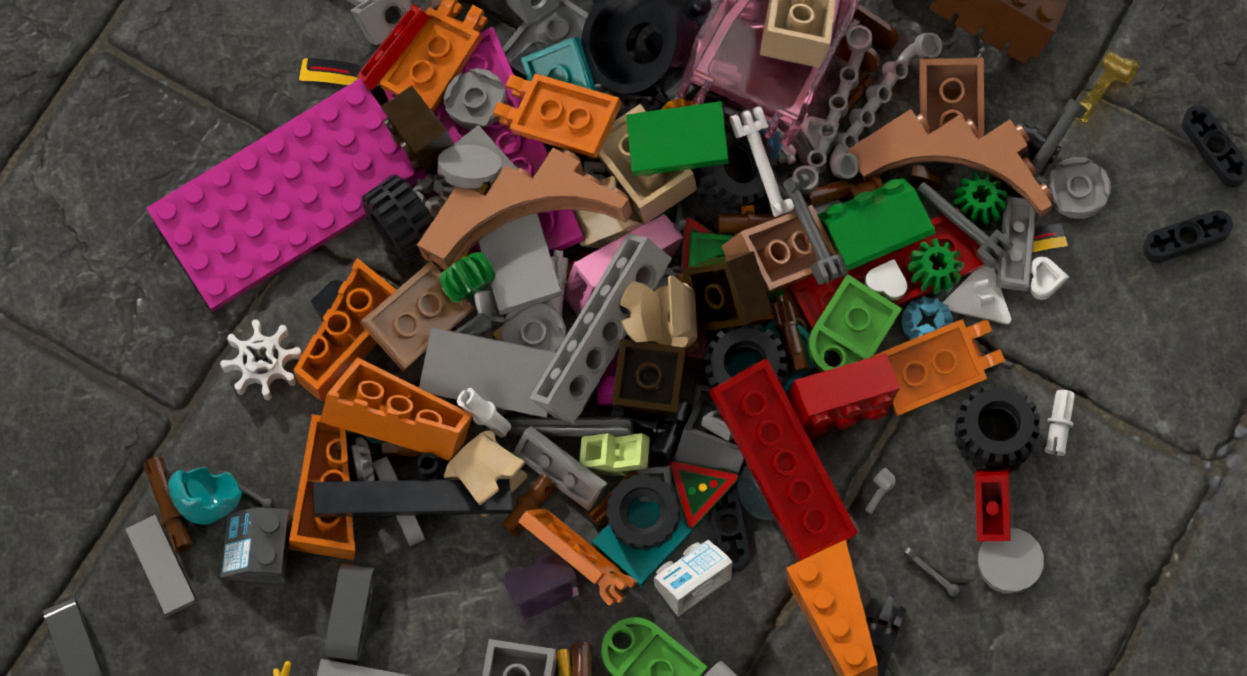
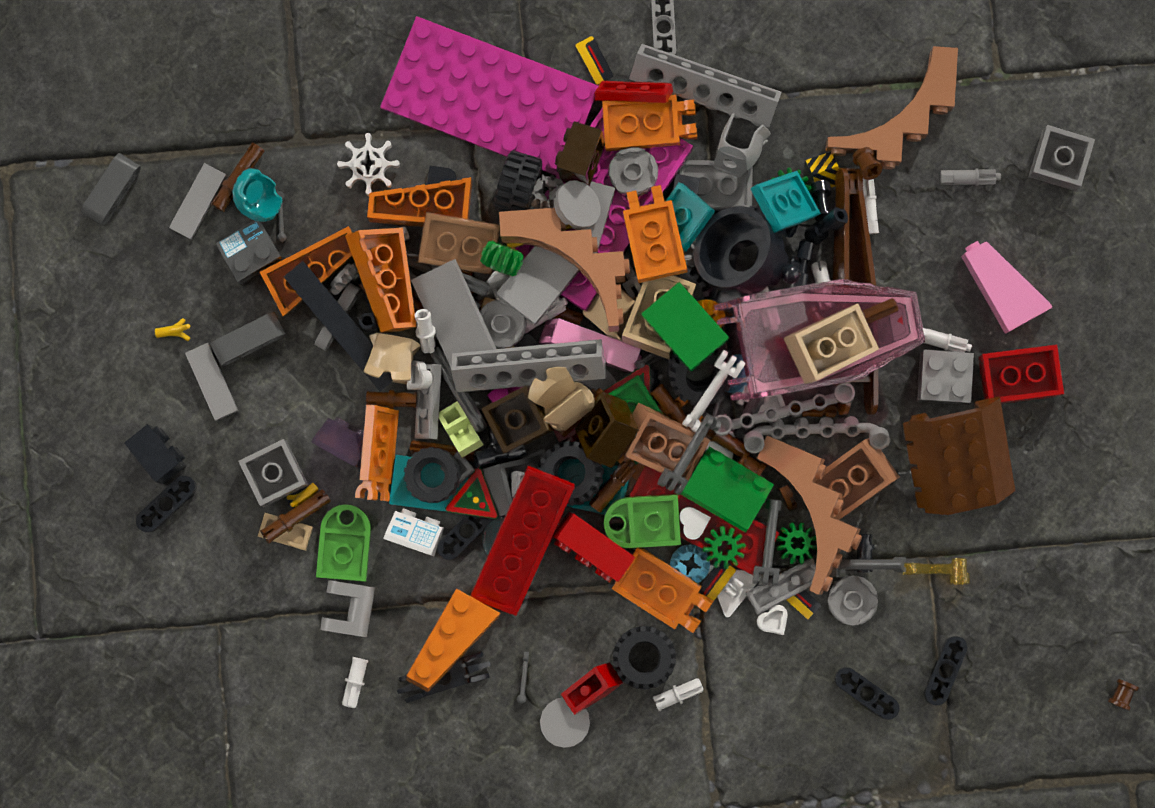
camera: 55 degrees right, 15 degrees up
light grey hand [865,468,896,514] -> none
none -> white tile [407,360,432,390]
none -> sticker [698,560,736,600]

